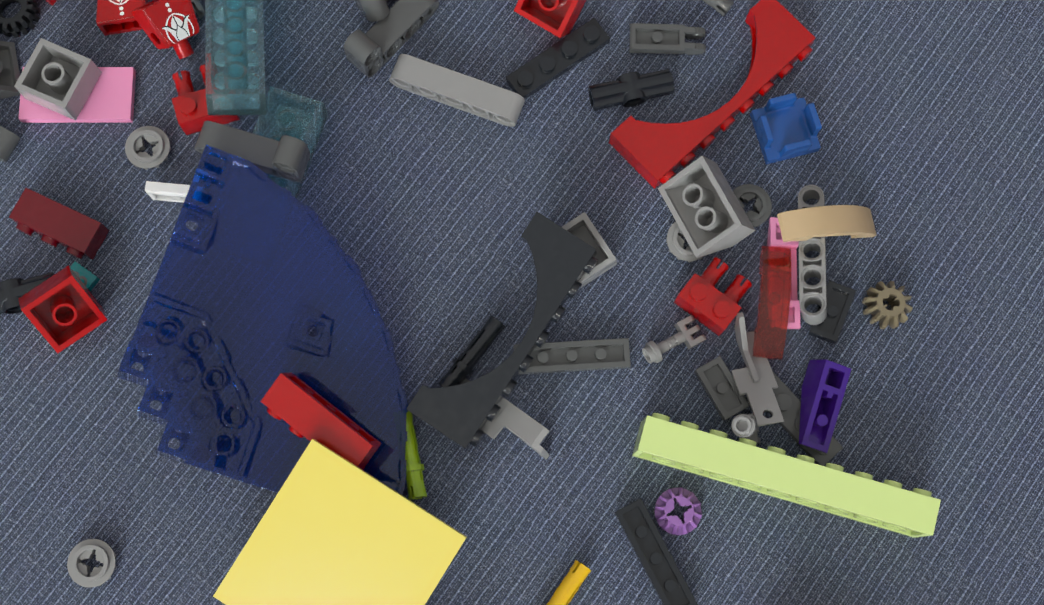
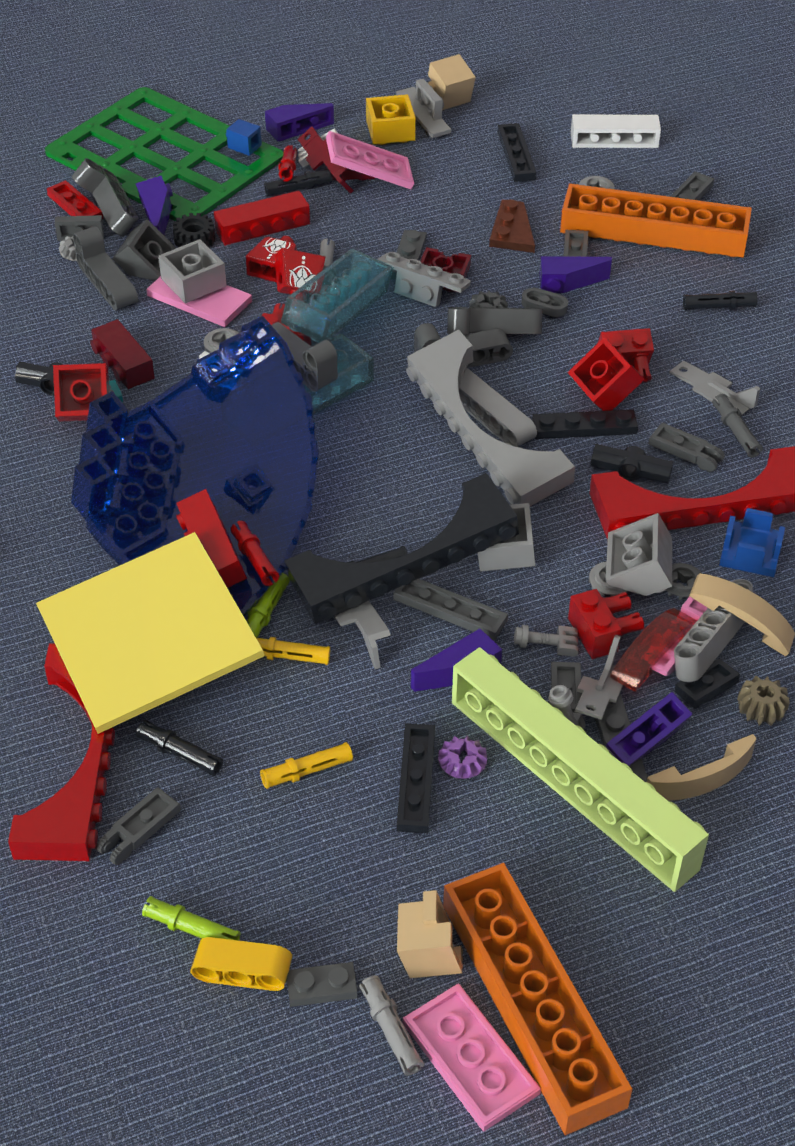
camera: 35 degrees right, 30 degrees down
none -> red pin [230,521,279,586]
none -> yellow pin [256,637,331,665]
none -> light grey arch [406,330,575,506]
none -> dark purple slope [411,628,502,692]
none -> tan slope [647,734,756,801]

